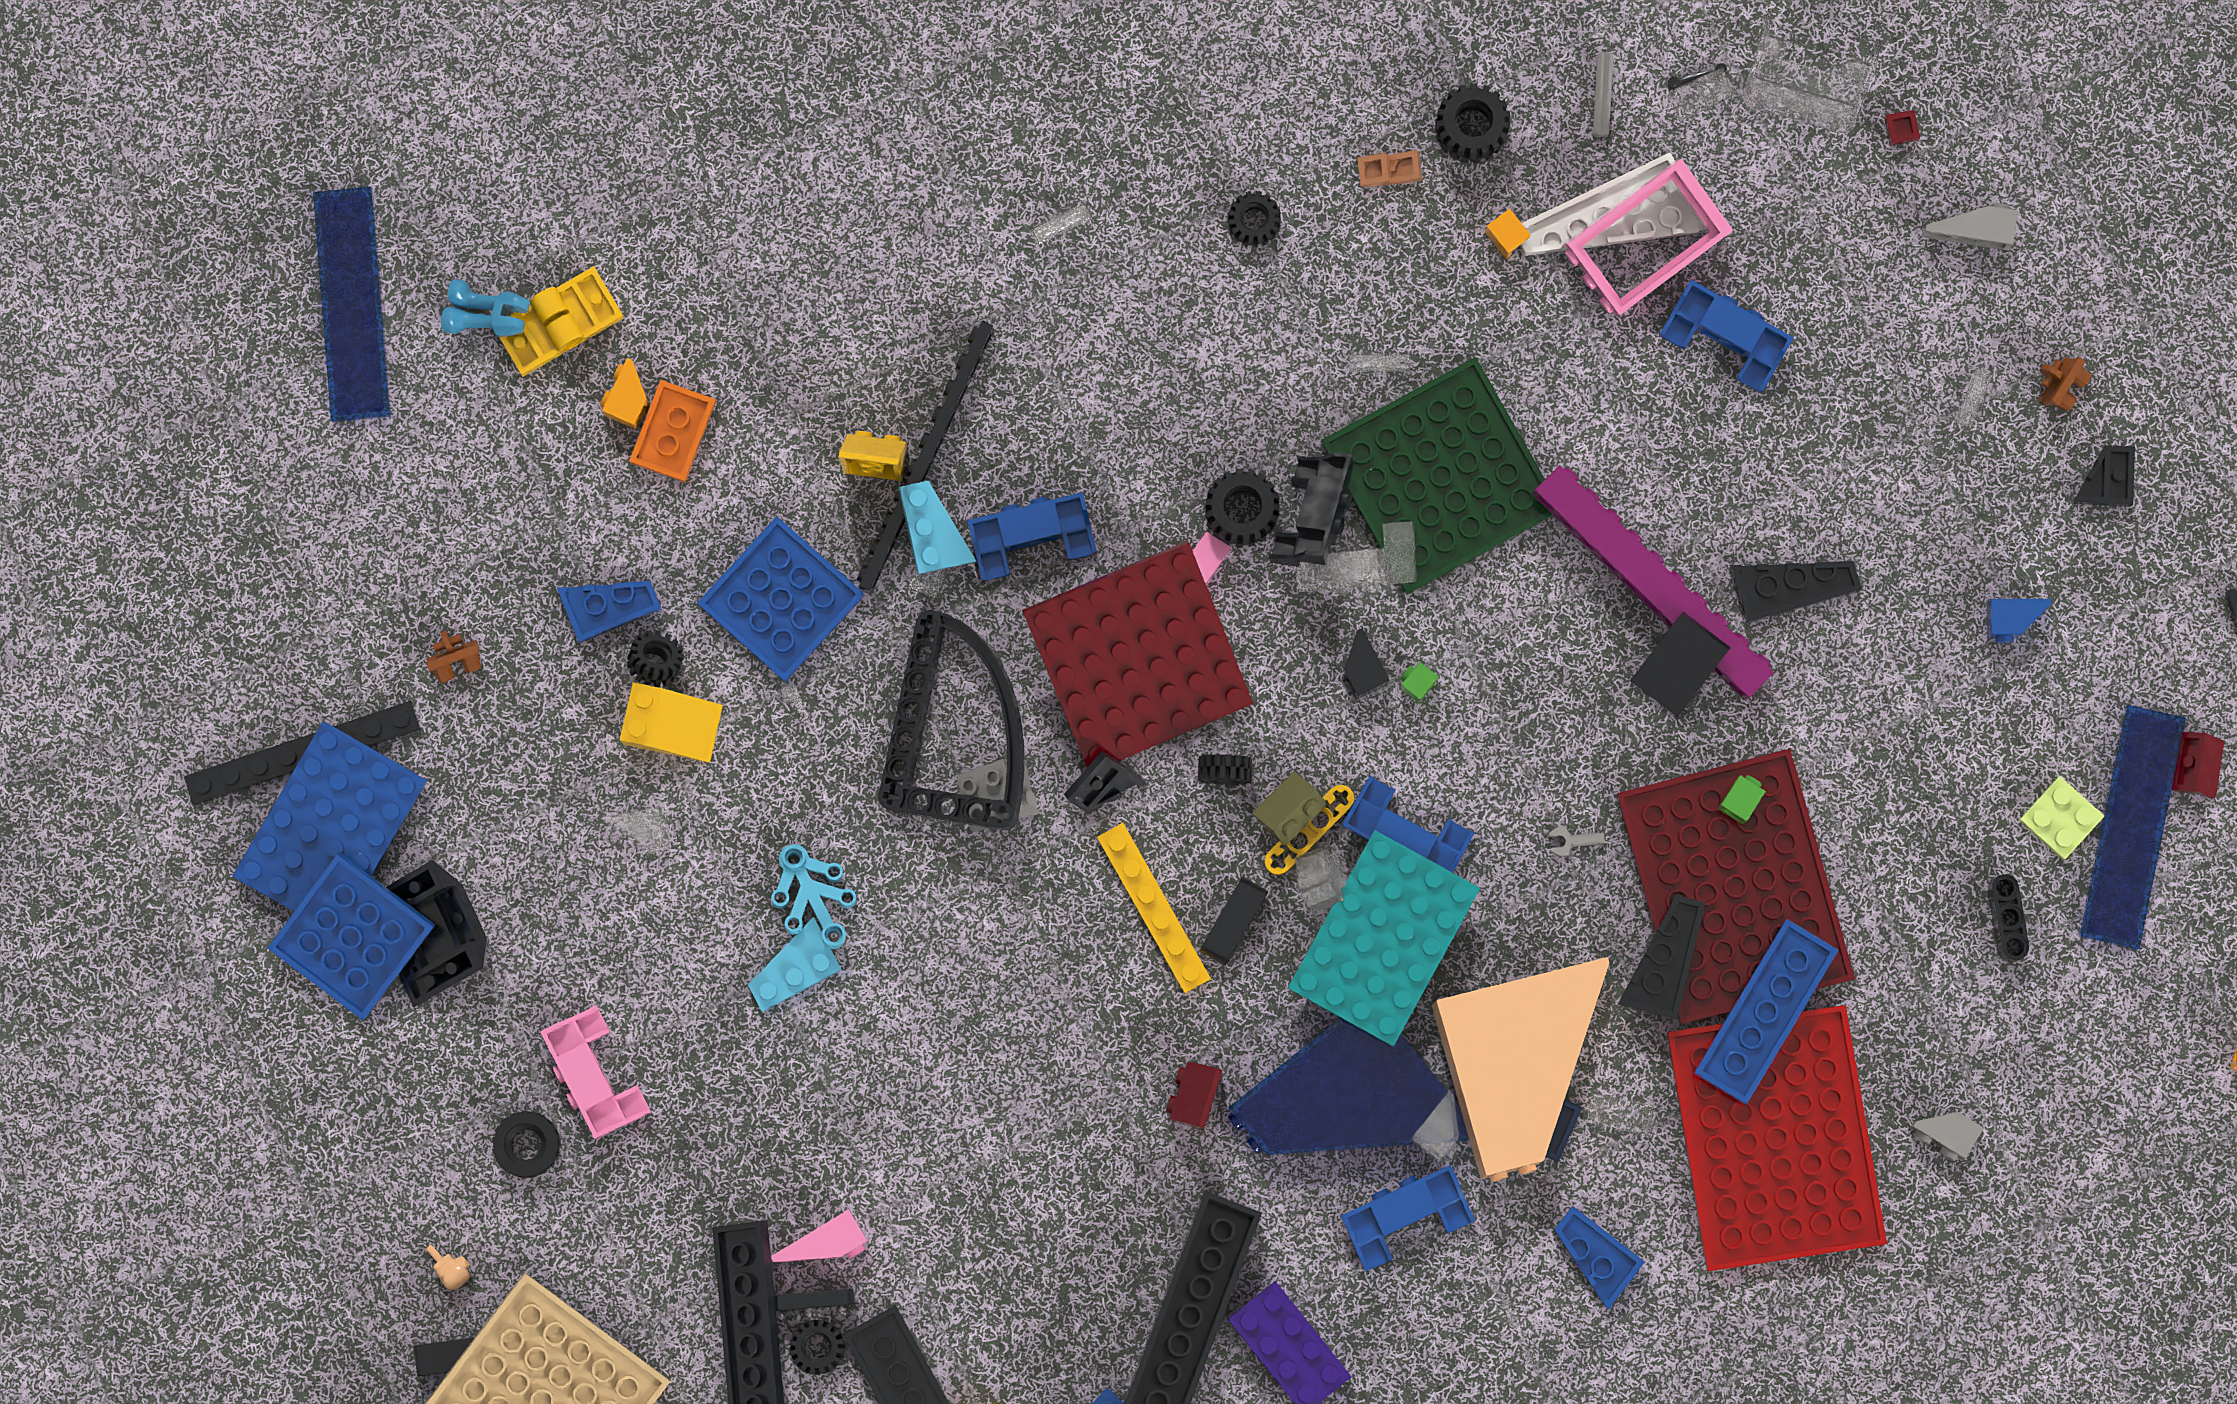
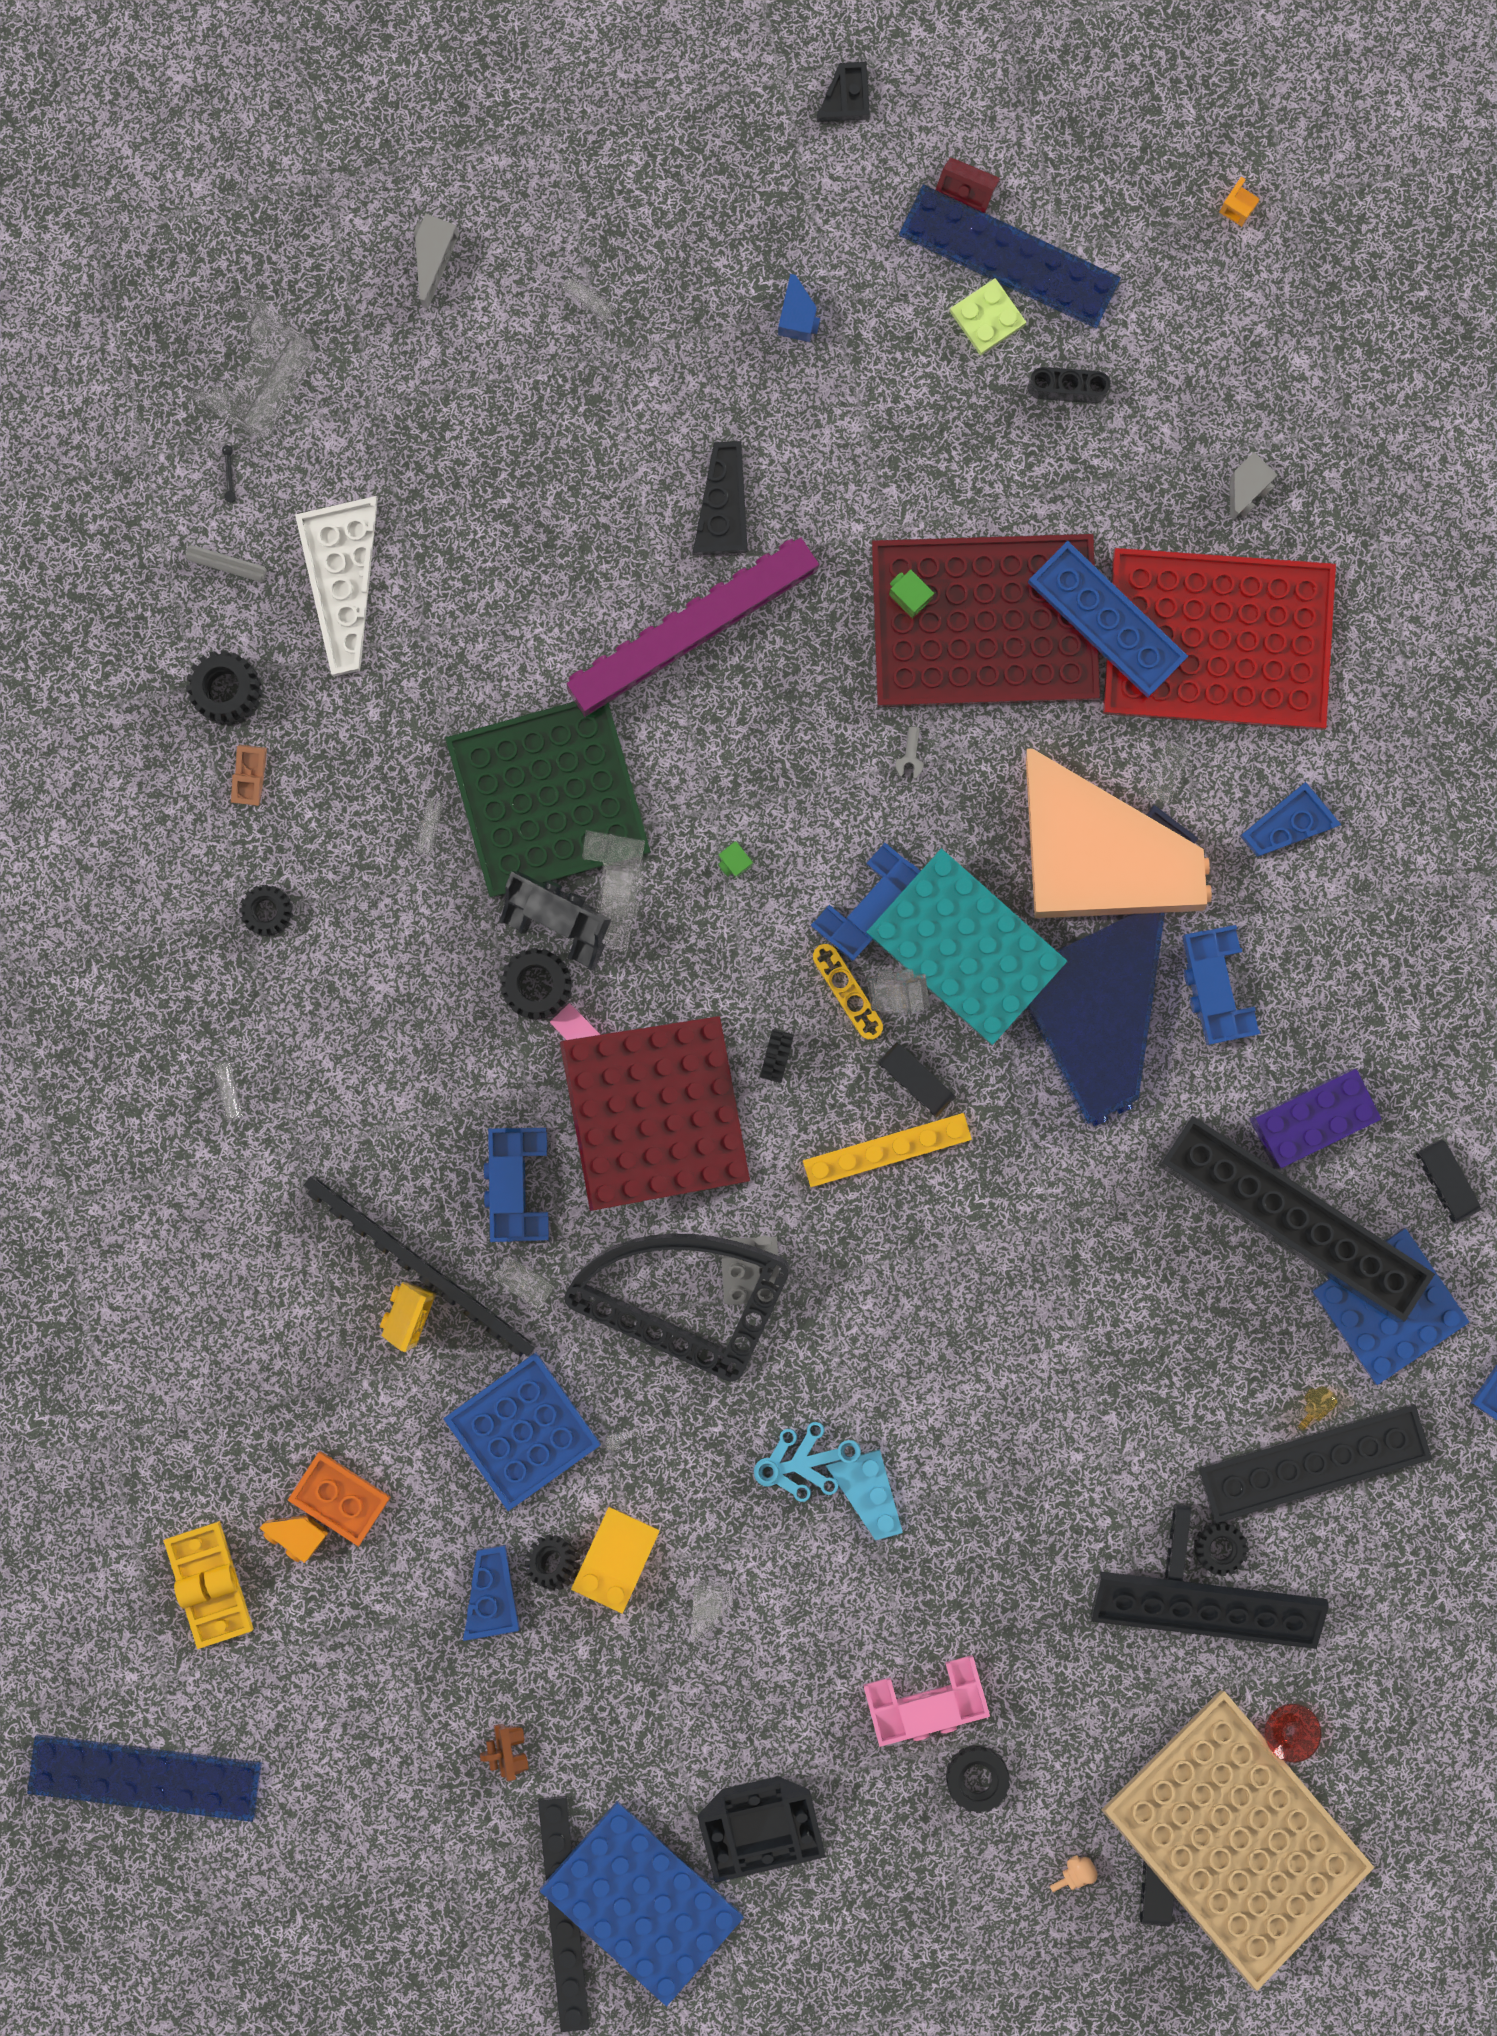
camera: 80 degrees left, 5 degrees up
blue plate [268,852,435,1020] -> none
dark azure piece [441,279,530,337] -> none
clear hand [641,561,677,594] -> none
bright pink slope [771,1210,868,1263] -> none
medium azure wing [898,481,976,575] -> none
black wing [1064,750,1146,814] -> none
dark red slope [1166,1061,1223,1131] -> none
olive brick [1252,771,1327,846] -> none
black slope [1341,628,1390,700] -> none
clear slope [1410,1091,1459,1163] -> none
light orange panel [1485,209,1530,259] -> none
bright pink door [1564,159,1733,315] -> none
black wing [1617,895,1705,1020] -> none
black tile [1630,611,1731,717] -> none
blue bracket [1659,280,1794,394] -> none
clear slope [1667,68,1735,122] -> none
dark red plate [1884,110,1920,146] -> none
dark orange hips [2039,357,2092,411] -> none
black wing [2074,445,2135,507] -> none

